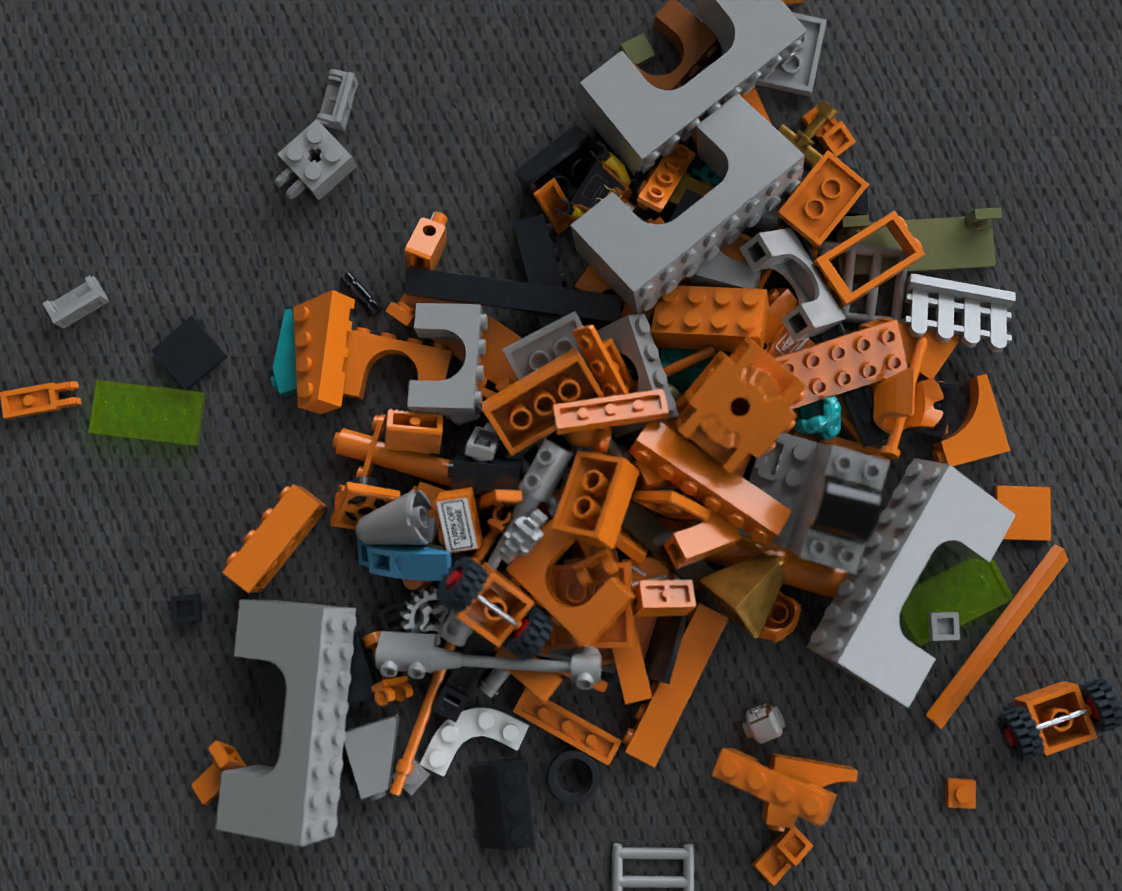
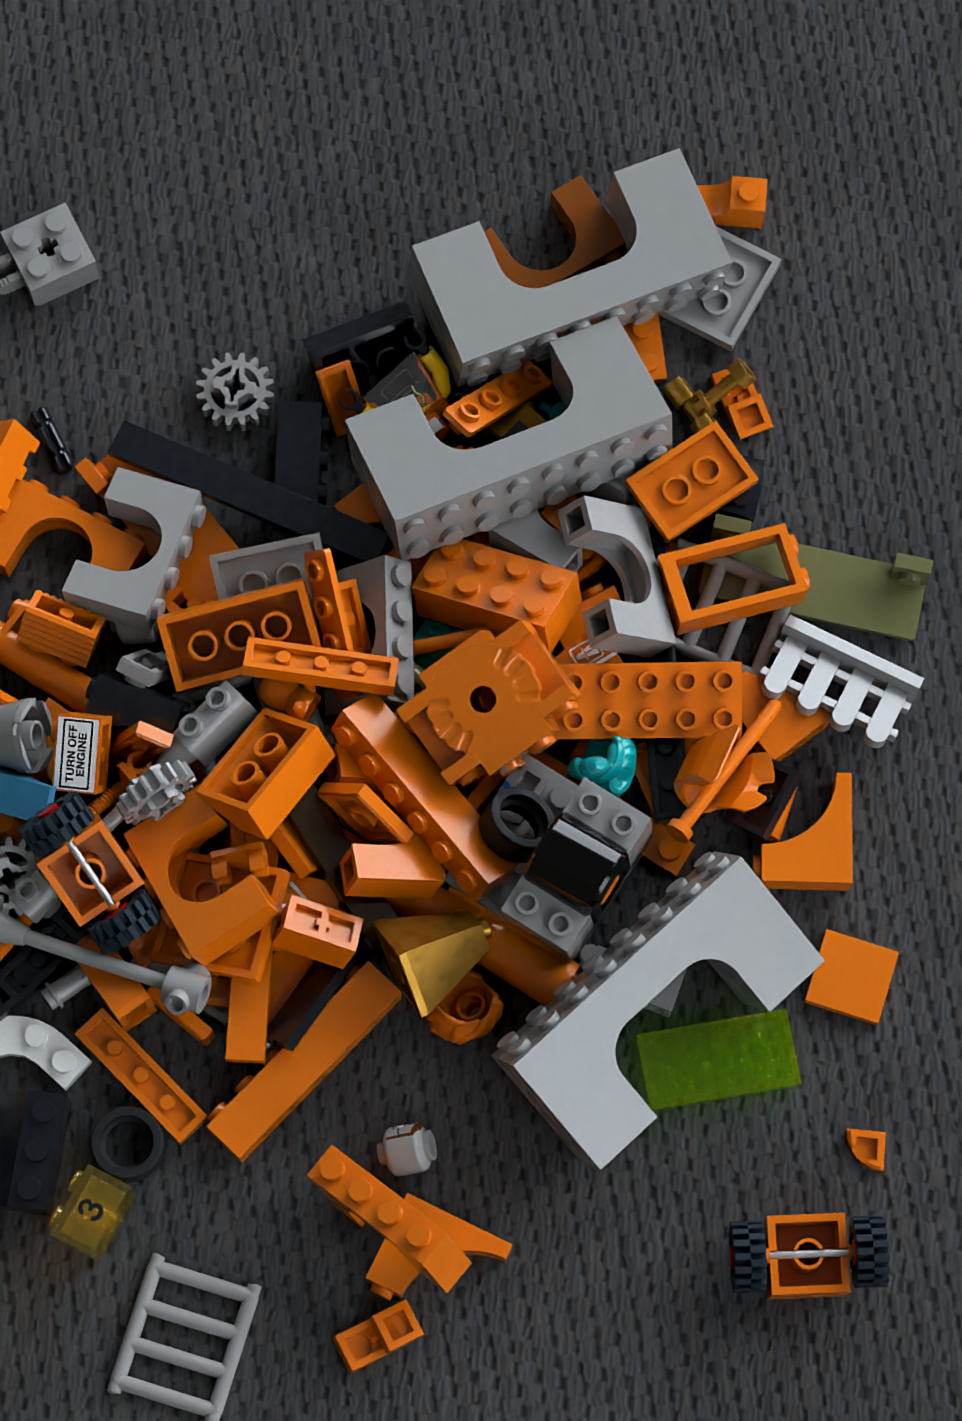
camera: 20 degrees right, 10 degrees down
light grey hinge [316,69,358,131] -> none
orange torso [404,212,448,271] -> none
olive tile [620,33,655,67] -> none
orange tile [926,544,1069,729] -> none
light grey plate [928,612,960,641] -> none
orange plate [945,778,976,809] -> none
none -> clear yellow brick [49,1164,137,1264]
none -> light grey gear [196,353,275,431]
none -> black tyre [479,787,555,863]
none -> orange tile [846,1128,886,1172]

